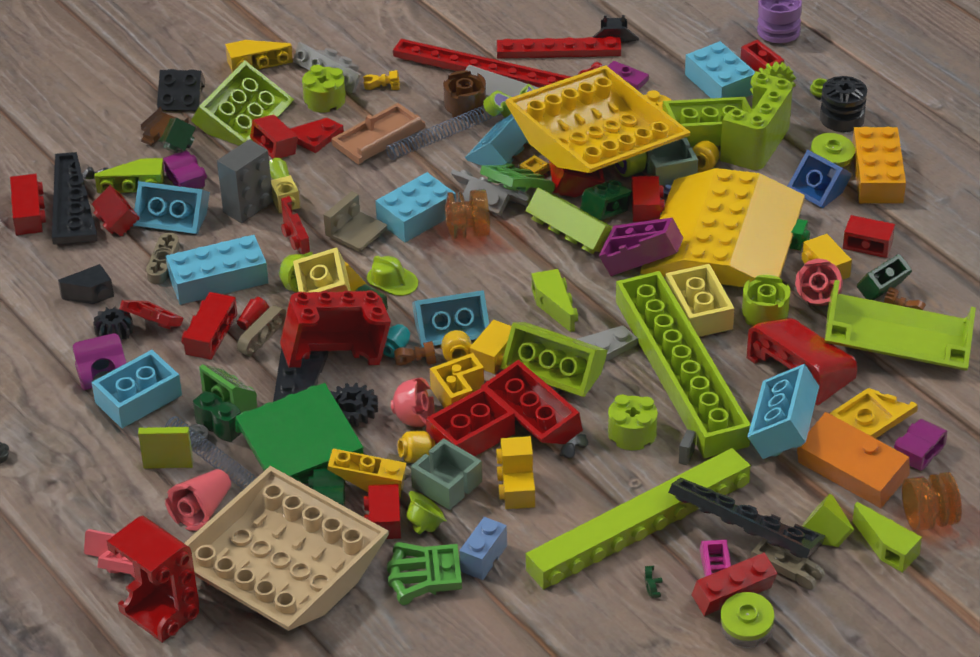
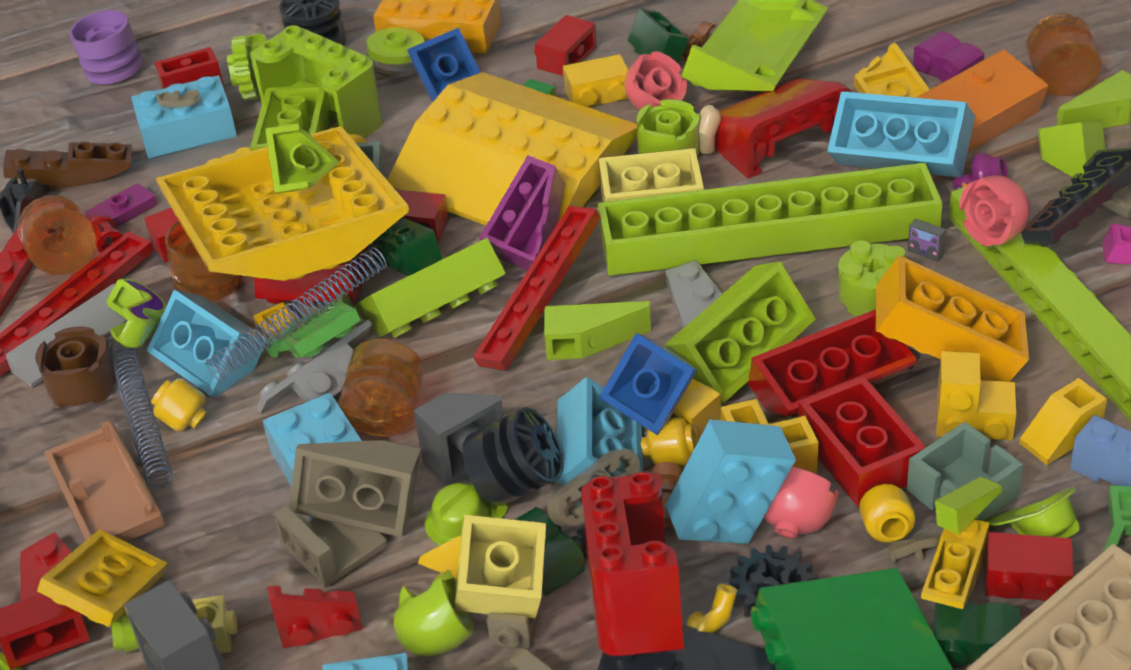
camera: 75 degrees left, 0 degrees up
none -> reddish brown slope [3,141,132,189]
none -> clear orange wheel [17,195,96,275]
none -> yellow plate [37,529,168,627]
none -> yellow head [151,378,207,432]
none -> dark tan piece [156,89,201,108]
none -> sand blue piece [206,247,387,381]
none -> lime slope [265,123,340,194]
none -> dark tan slope [289,440,421,537]
none -> dark grey slope [413,393,504,486]
none -> black wheel [463,407,563,506]
none -> red plate [473,206,601,371]
none -> dark tan beam [547,449,640,526]
none -> blue slope [600,333,697,435]
none -> medium azure brick [666,420,796,544]
none -> yellow arm [686,584,737,634]
none -> tan arm [699,105,721,154]
none -> light orange brick [876,255,1029,382]
none -> lime piece [935,477,1002,535]
none -> magenta animal [953,153,1009,191]
none -> coral cylinder [959,175,1030,246]
none -> yellow slope [1019,378,1107,465]

